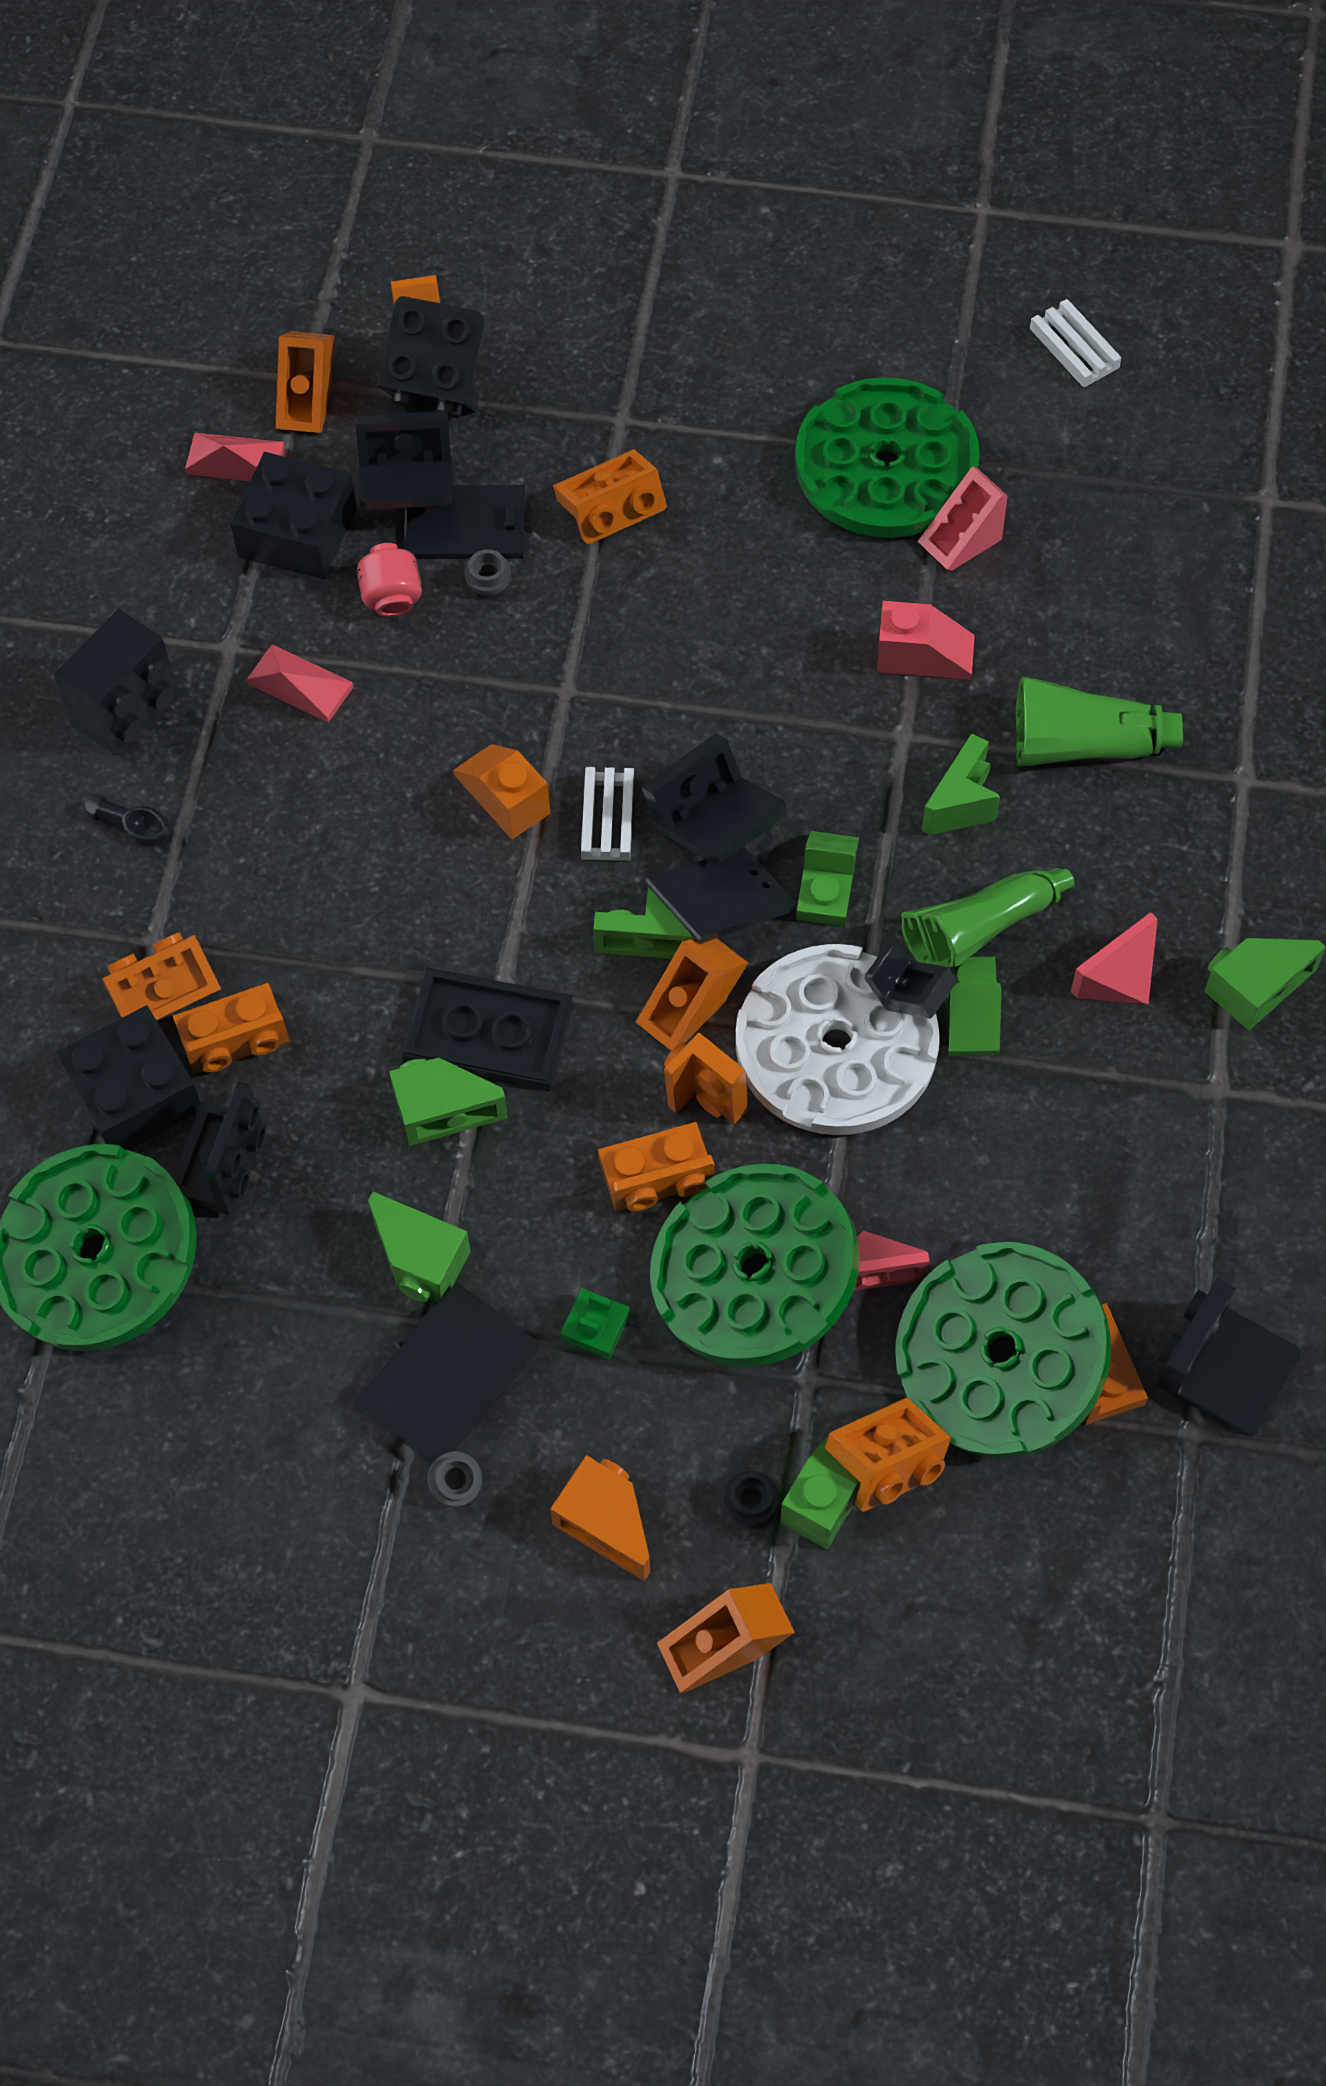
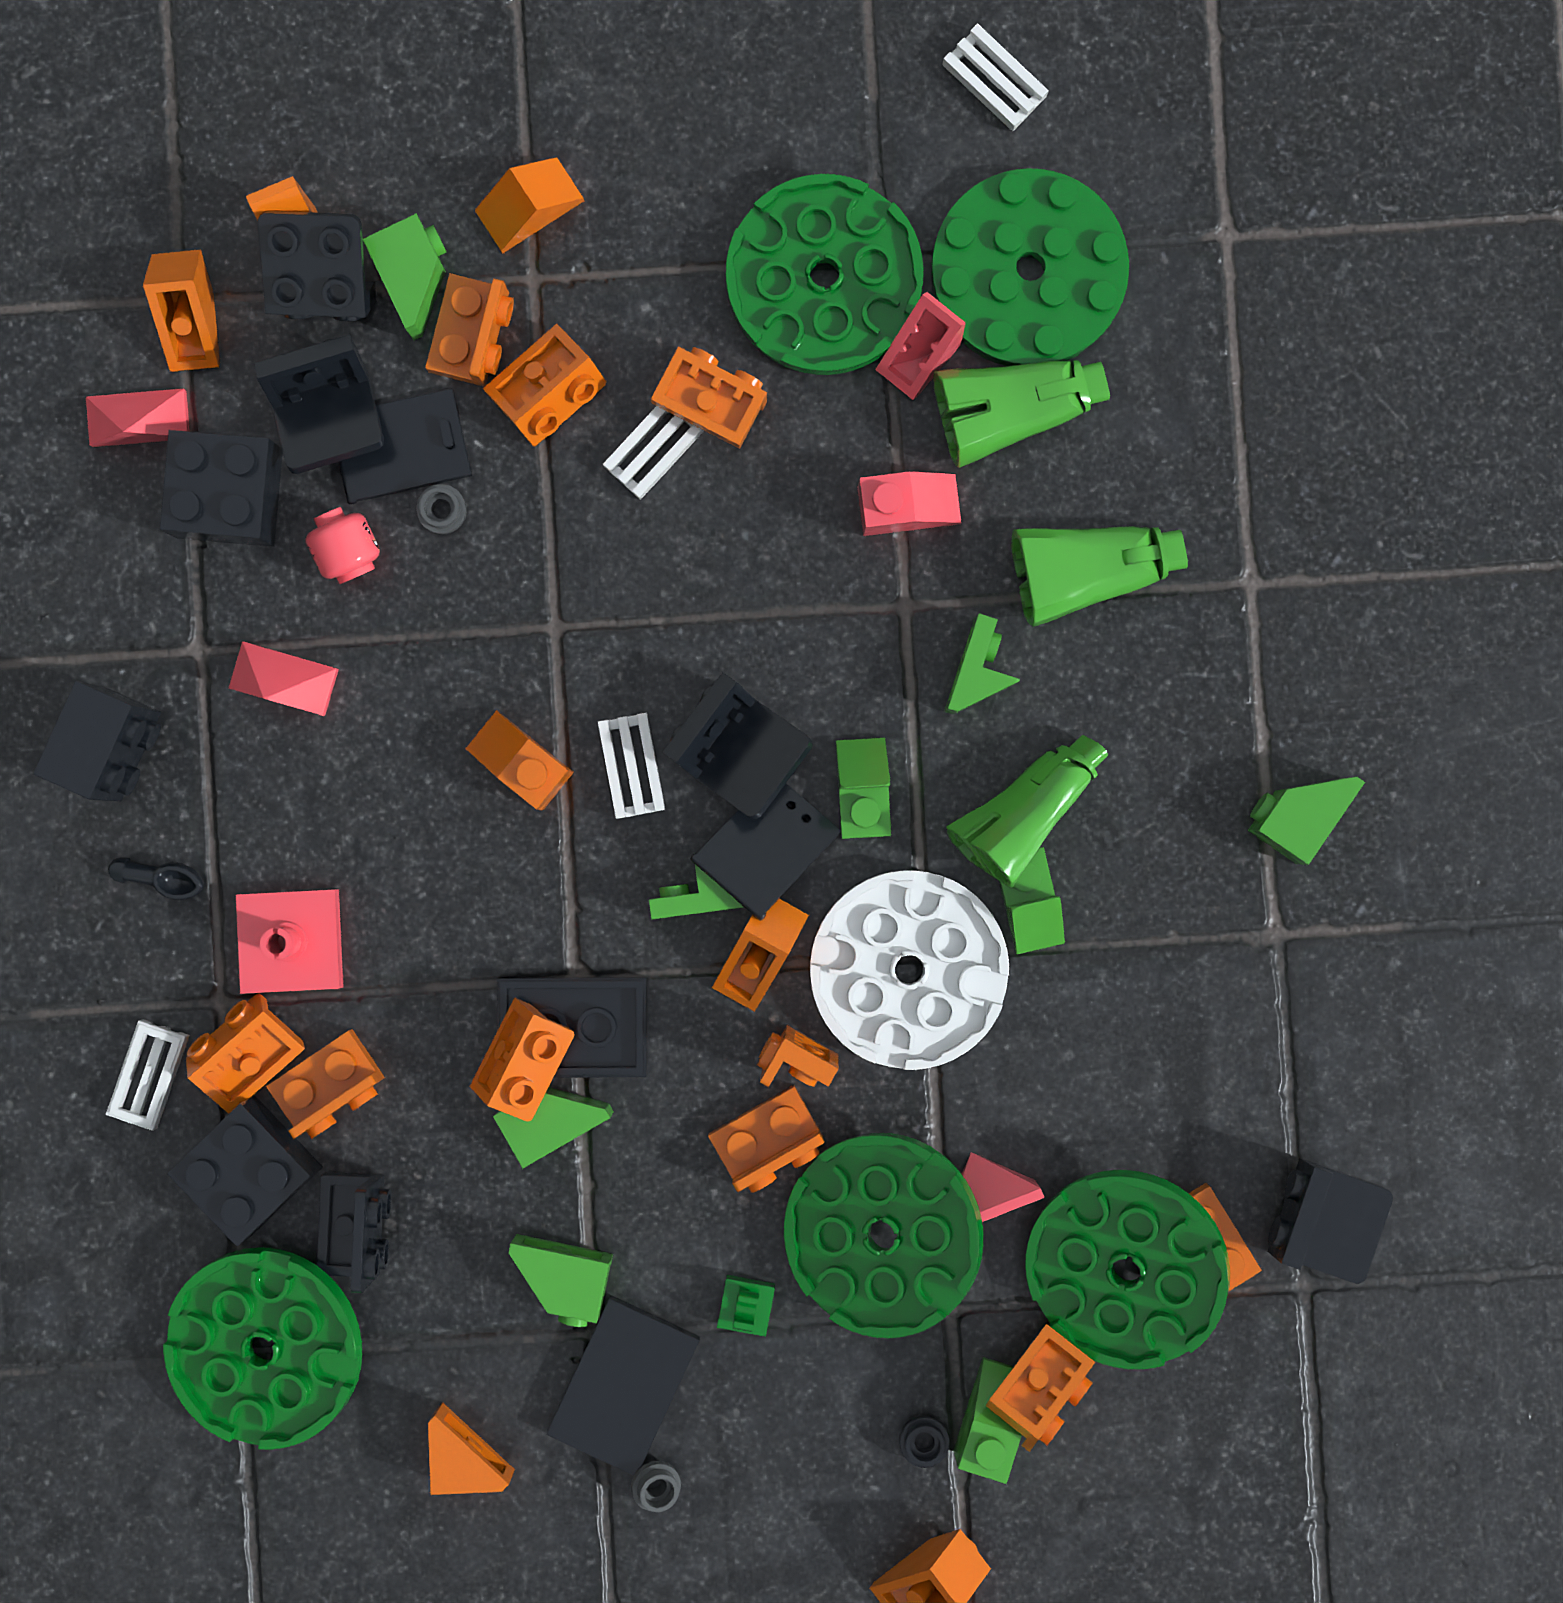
camera: 20 degrees left, 25 degrees up
orange slope [550,1455,650,1581] -> none
black bracket [865,941,958,1019] -> none
coral slope [1071,912,1158,1005] -> none
none -> white tile [106,1019,190,1131]
none -> coral tile [236,889,343,994]
none -> bright green slope [363,213,447,340]
none -> orange bracket [425,273,514,387]
none -> orange slope [428,1403,515,1495]
none -> orange bracket [469,997,574,1122]
none -> orange slope [475,157,584,254]
none -> white tile [603,406,704,500]
none -> orange bracket [651,346,767,449]
none -> green plate [931,168,1129,366]
none -> bright green piece [933,360,1110,468]

